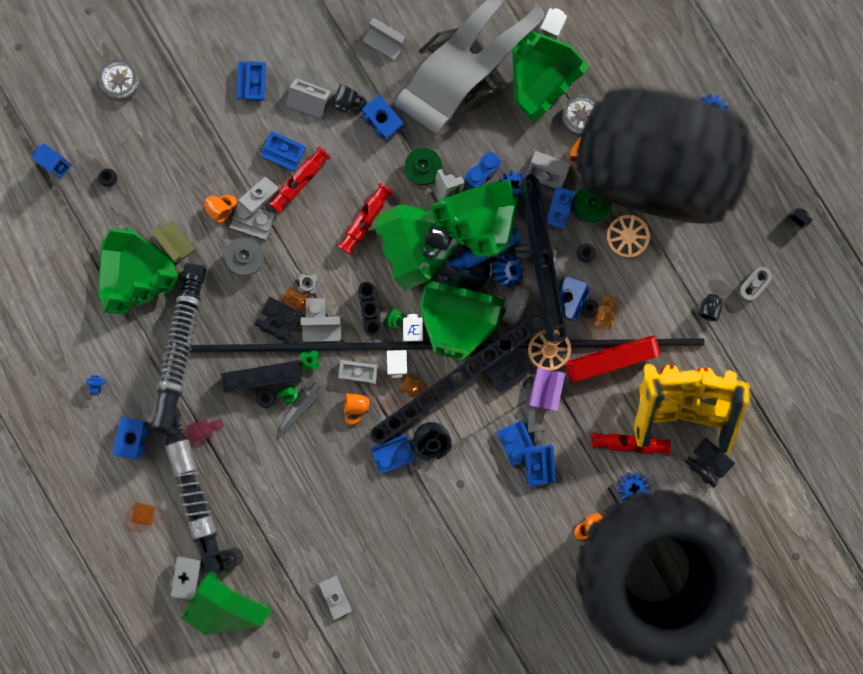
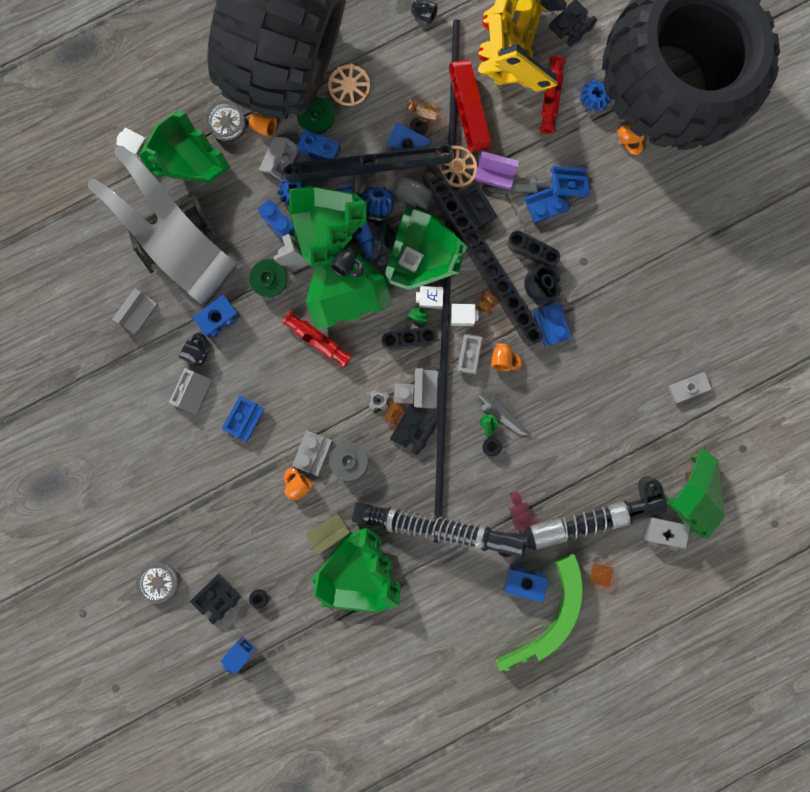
camera: 85 degrees left, 0 degrees up
blue plate [86,375,105,395] -> none
black brick [221,360,303,393] -> none
blue plate [237,61,267,101] -> none
light grey plate [238,176,279,215] -> none
red piece [268,146,331,214] -> none
green plate [300,351,320,371] -> none
black plate [576,244,596,263] -> none
none -> black plate [190,573,242,625]
none -> light grey plate [398,246,424,273]
none -> bright green arch [495,553,582,671]
none -> black beam [507,230,560,267]

